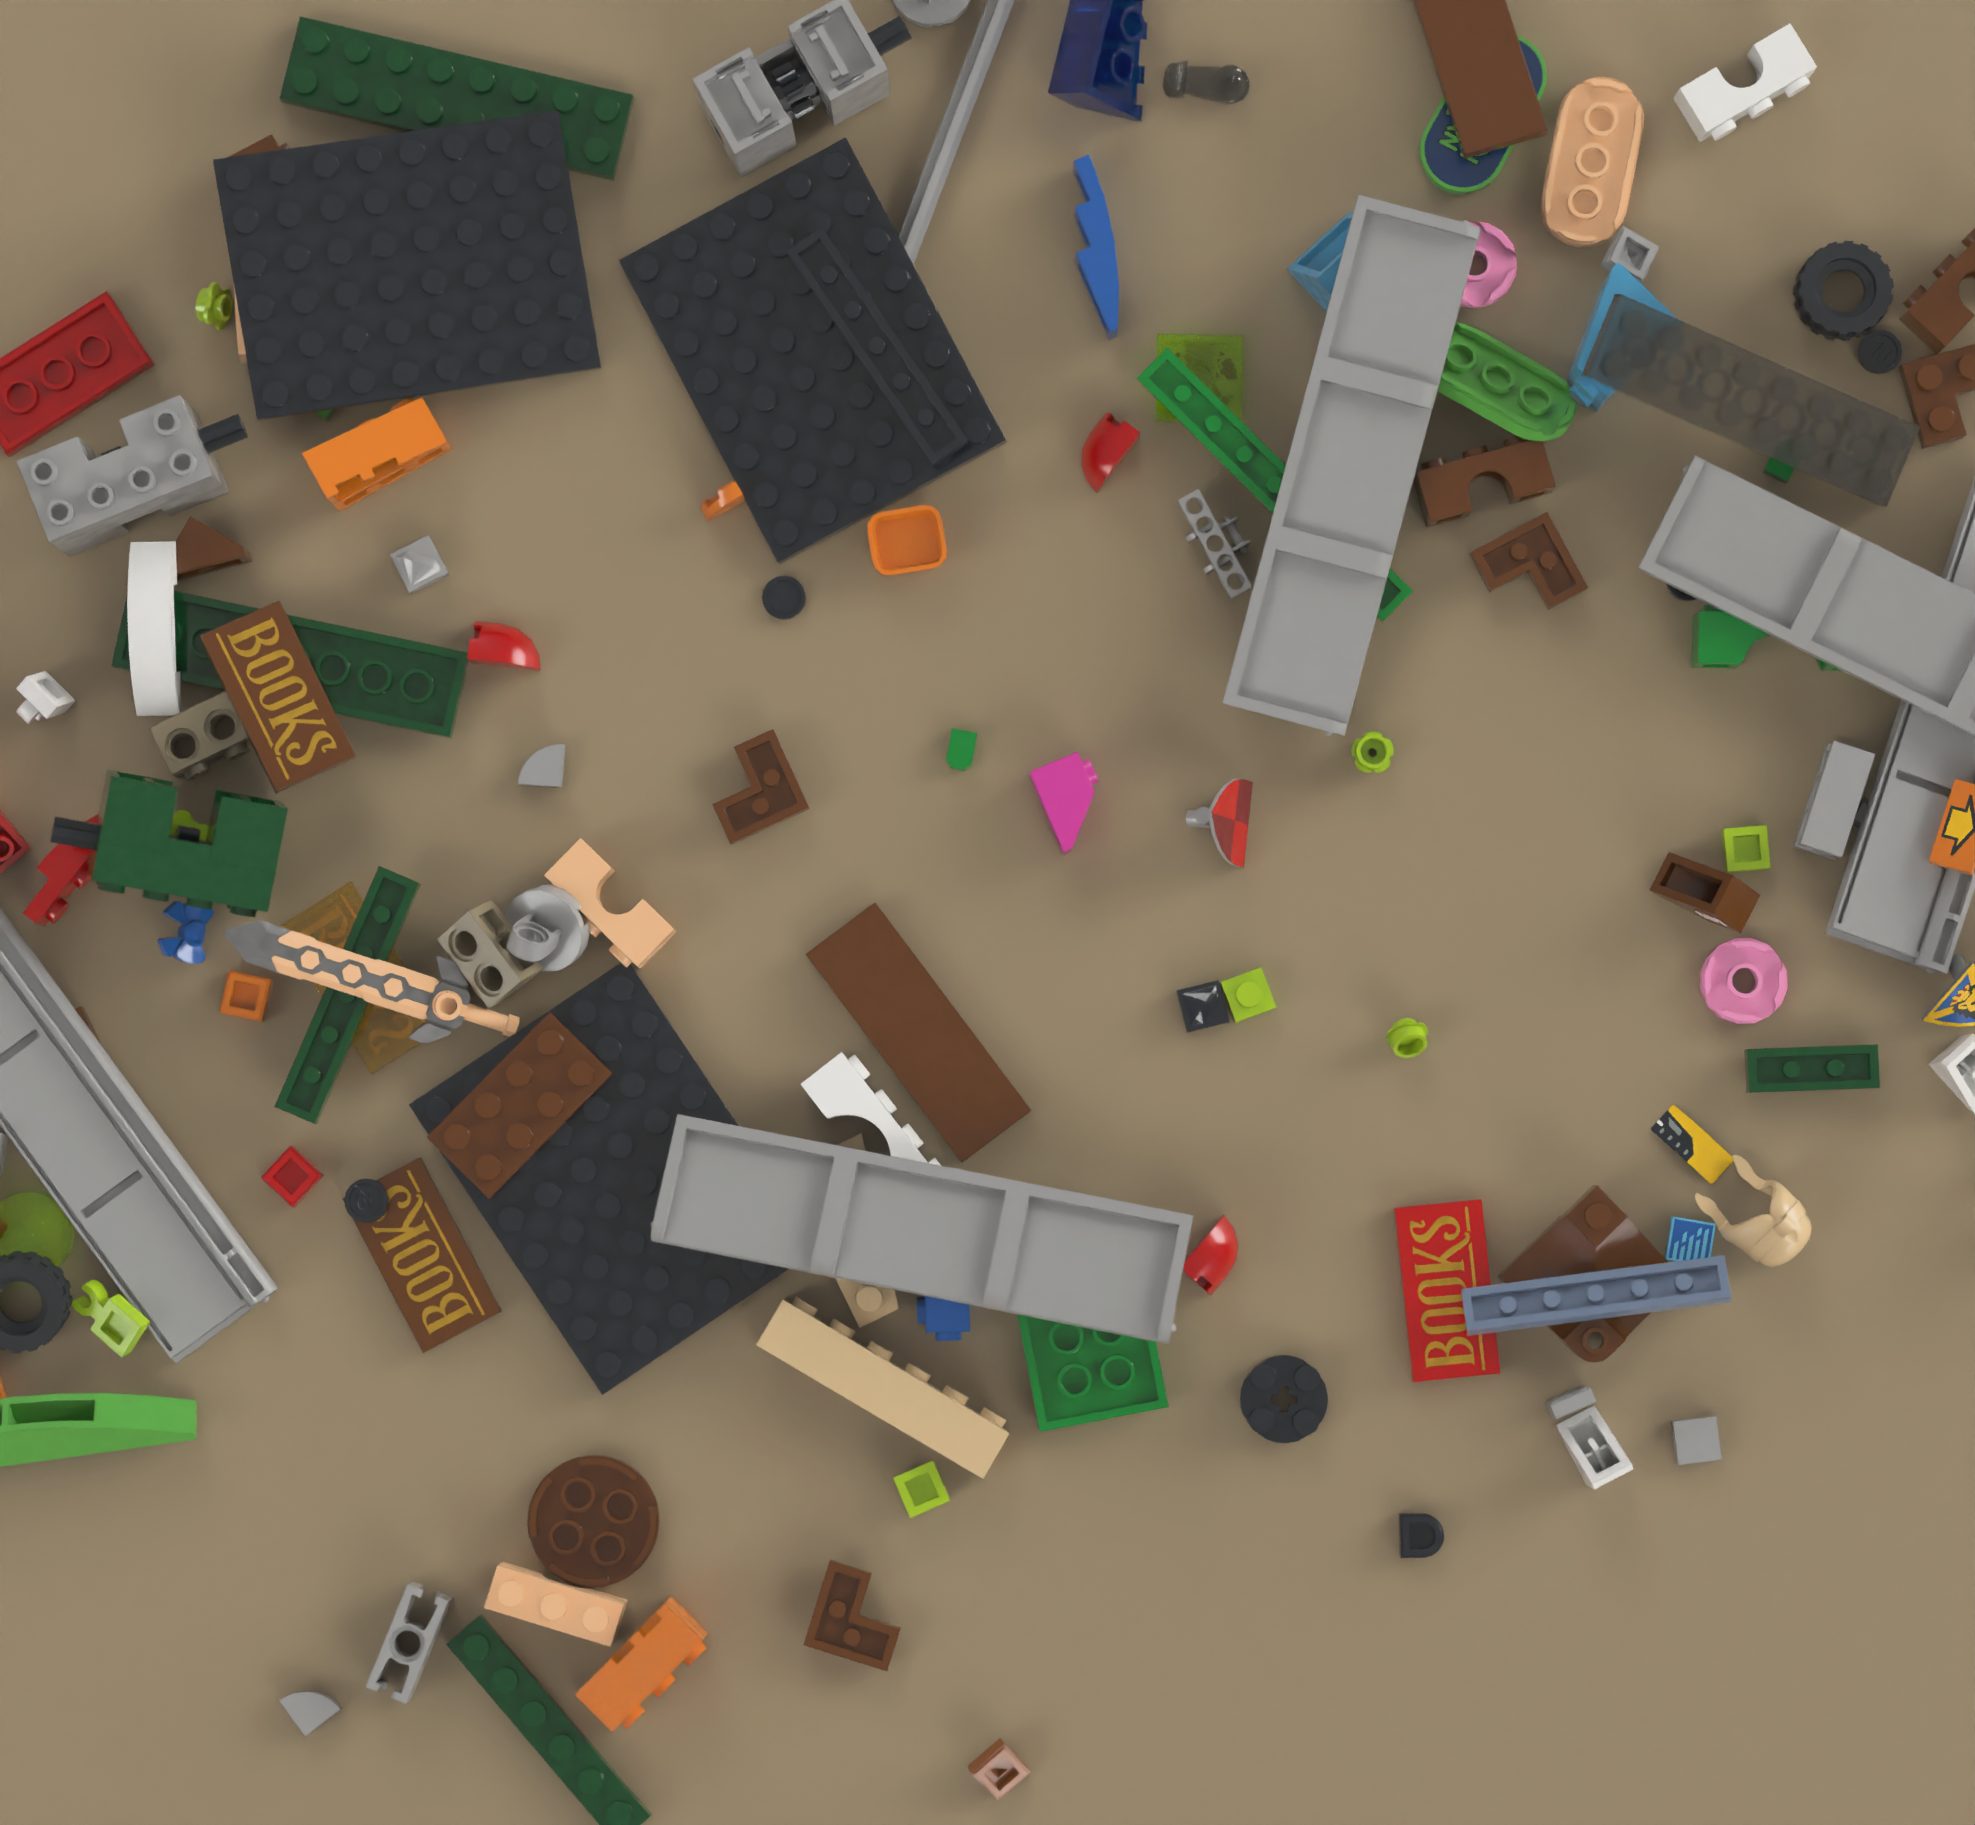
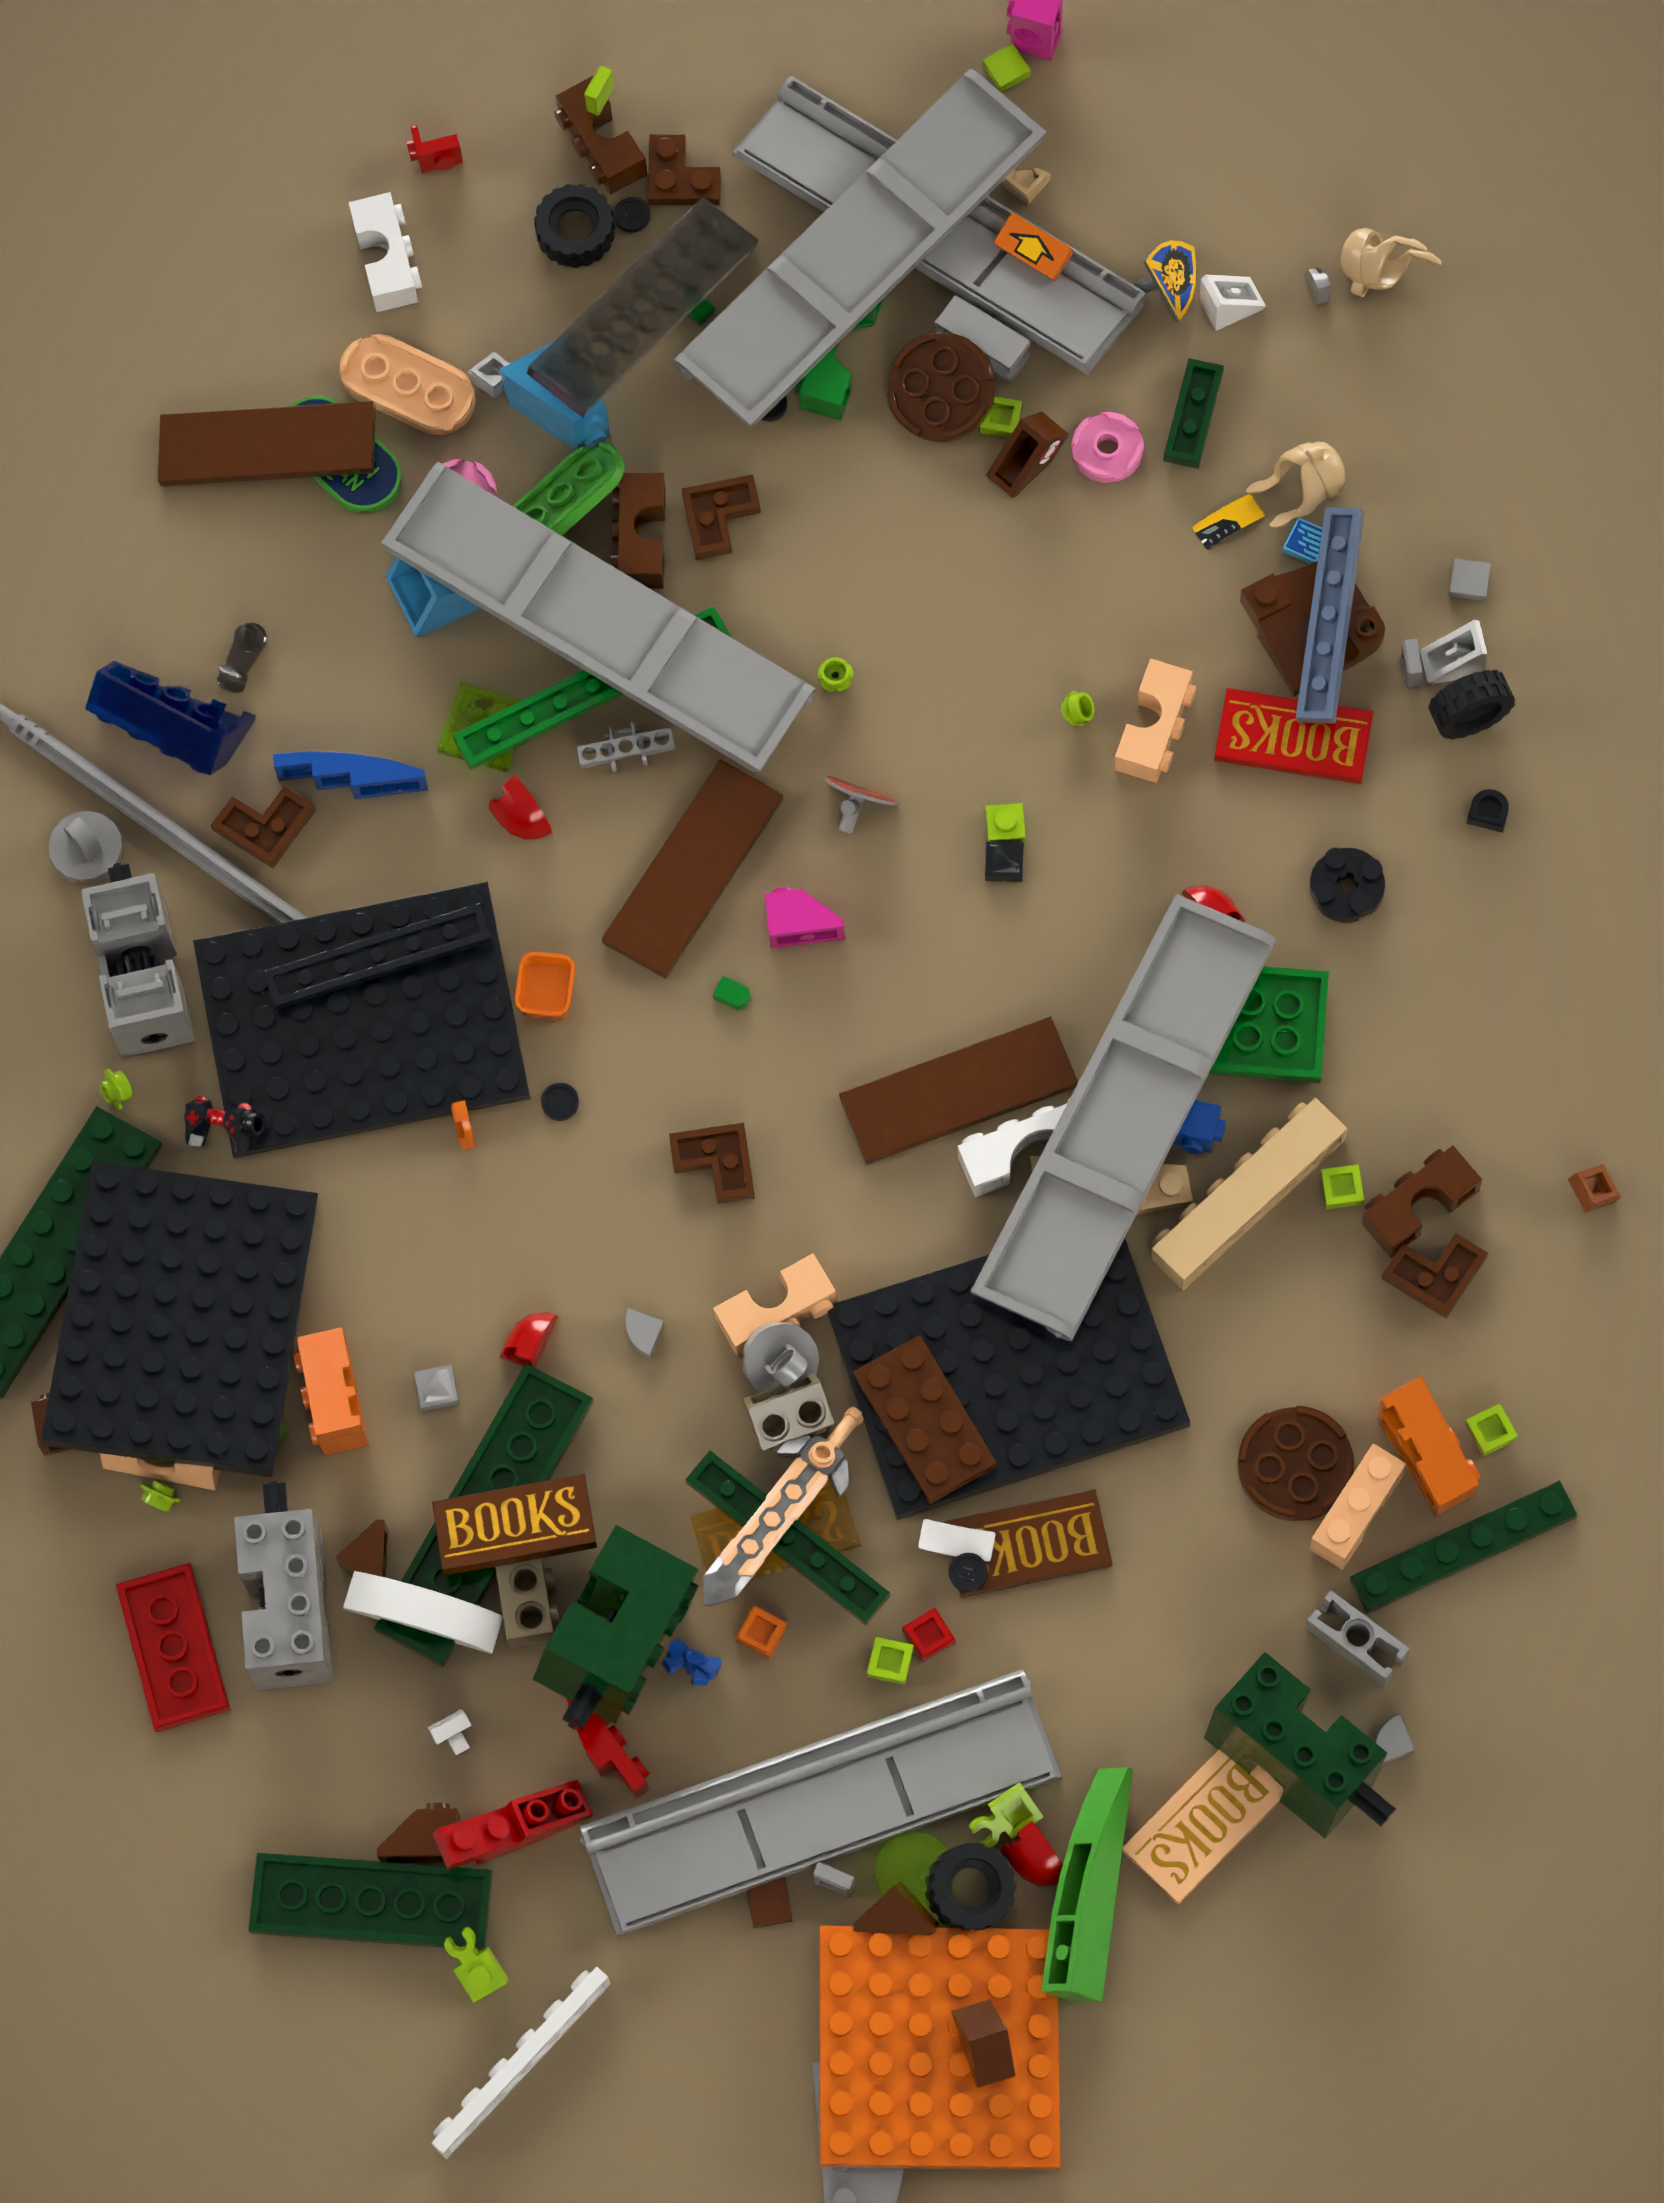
camera: 70 degrees left, 15 degrees down
none -> lime plate [100,1068,132,1110]
none -> black piece [184,1096,265,1153]
none -> reddish brown plate [211,786,316,868]
none -> red bracket [406,125,463,173]
none -> reddish brown tile [602,760,783,979]
none -> lime plate [867,1637,914,1685]
none -> reddish brown tile [887,332,996,442]
none -> white sticker [918,1519,996,1562]
none -> red brick [1001,1821,1063,1886]
none -> light nougat arch [1115,658,1197,783]
none -> light nougat tile [1122,1750,1284,1905]
none -> dark green piece [1204,1652,1396,1838]
none -> reddish brown arch [1362,1145,1482,1258]
none -> black tyre [1428,670,1515,739]
none -> lime plate [1465,1403,1518,1457]

